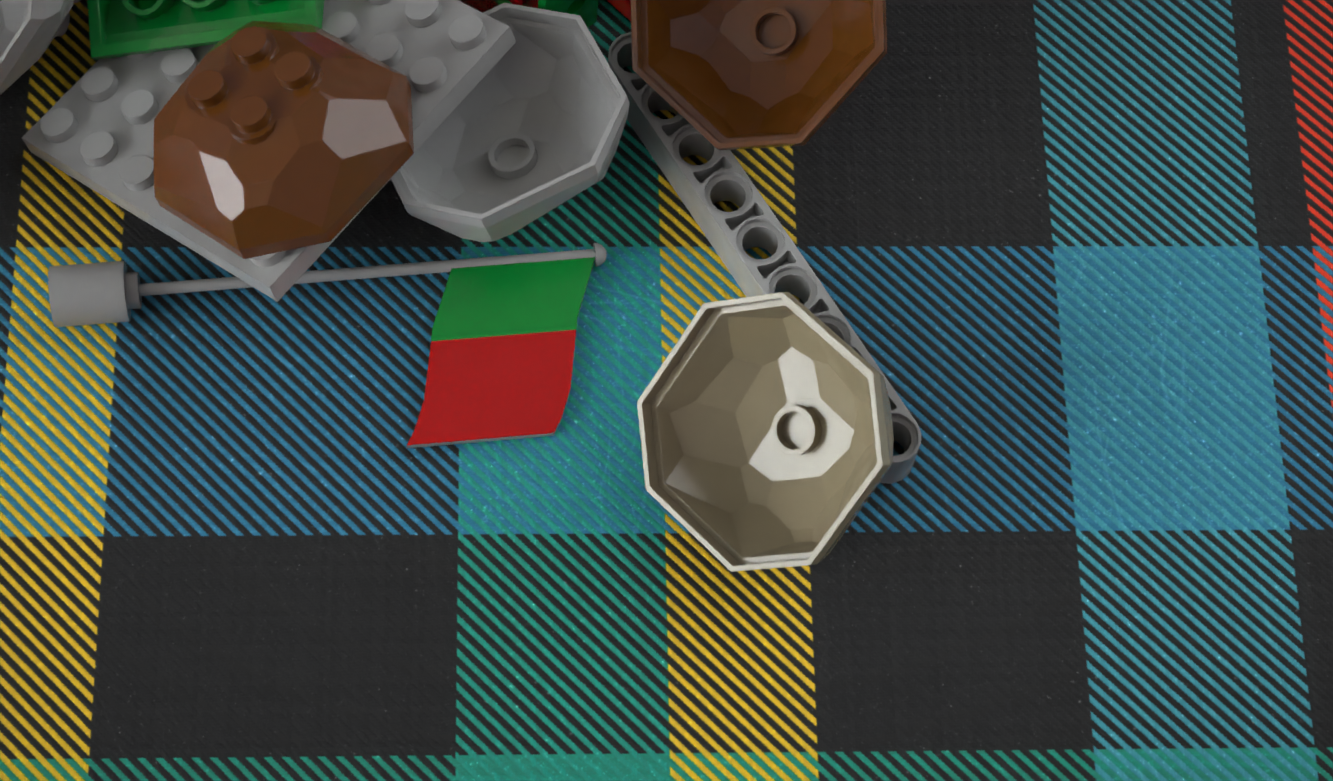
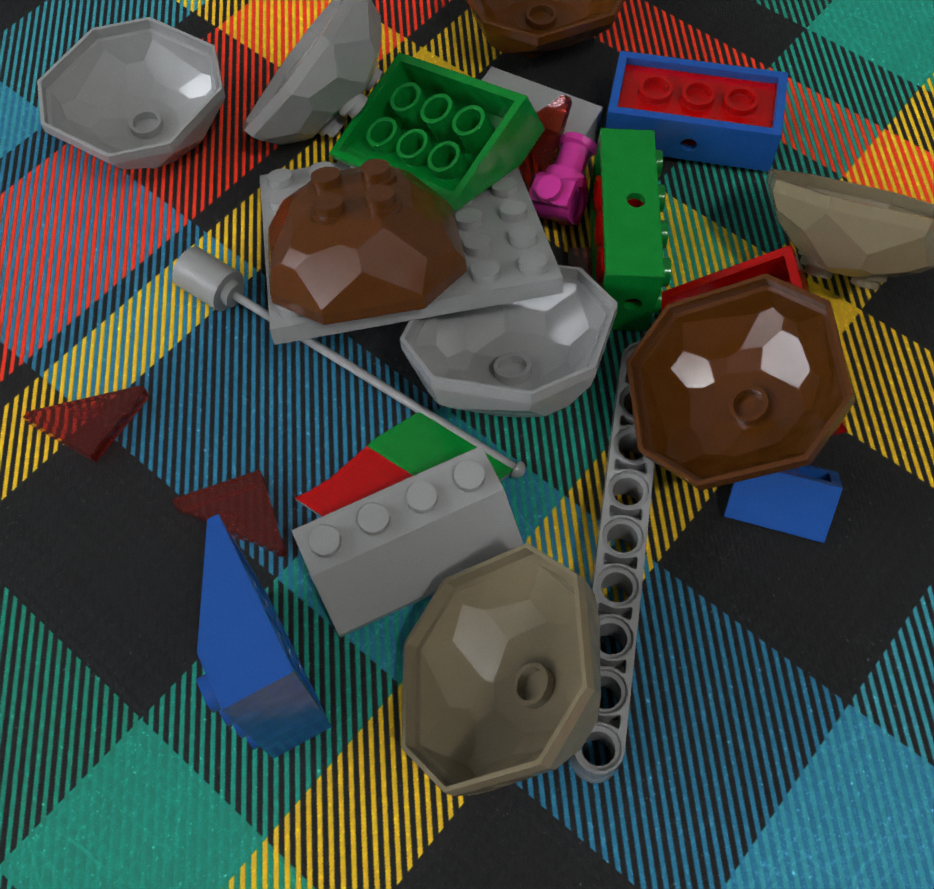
camera: 50 degrees right, 5 degrees down
none -> clear red tile [23,386,150,463]
none -> clear red tile [172,470,287,557]
none -> blue slope [196,514,332,759]
none -> light grey slope [291,446,523,638]
none -> blue panel [724,465,843,543]

